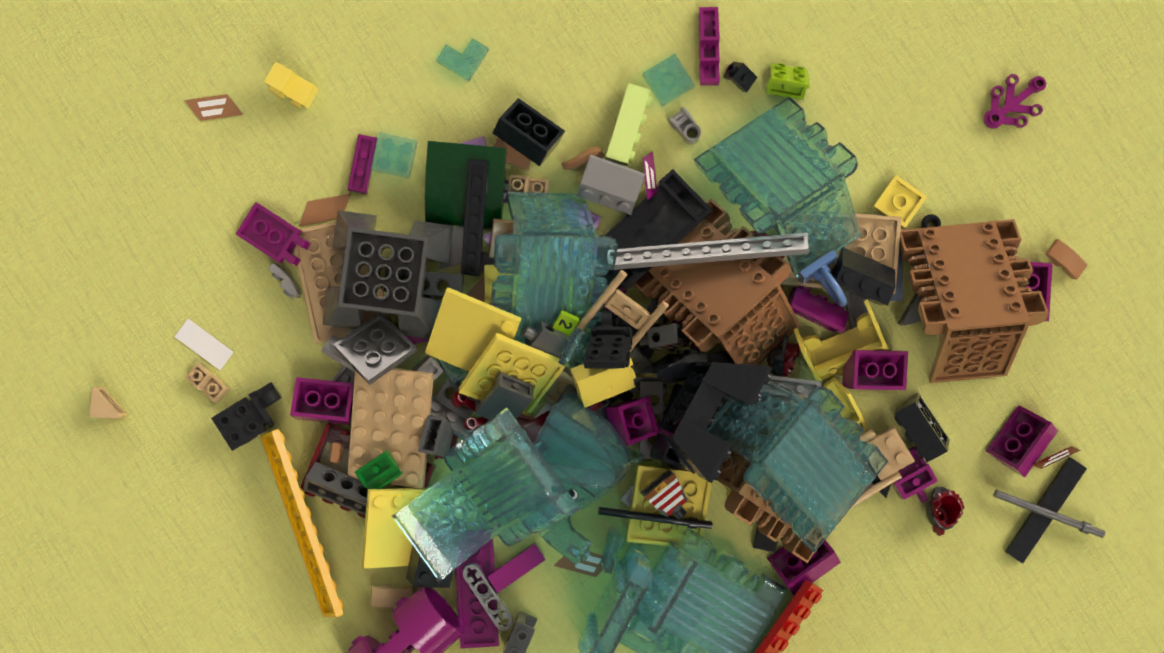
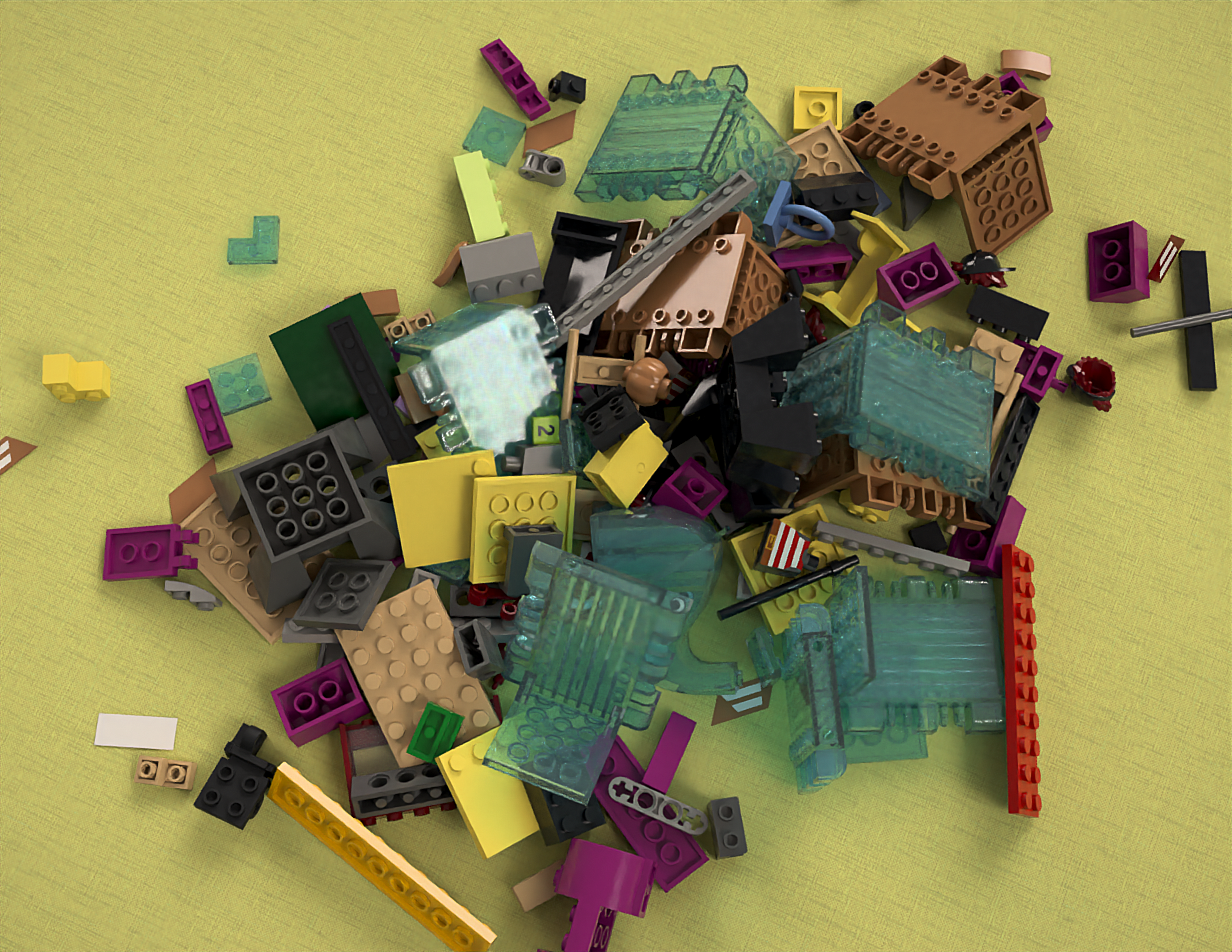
camera: 30 degrees left, 15 degrees down
tan slope [90,387,127,419] -> none
medium nougat tile [330,441,345,463] -> none
black brick [493,98,565,166] -> none
magenta sticker [643,151,657,200] -> none
lime bracket [766,63,810,100] -> none
none -> medium nougat sticker [522,110,576,158]
none -> medium nougat plant [622,357,673,406]
none -> black arm [781,269,804,304]
none -> light grey plate [811,520,970,578]
none -> hair [951,249,1016,289]
none -> black tile [973,392,1040,525]

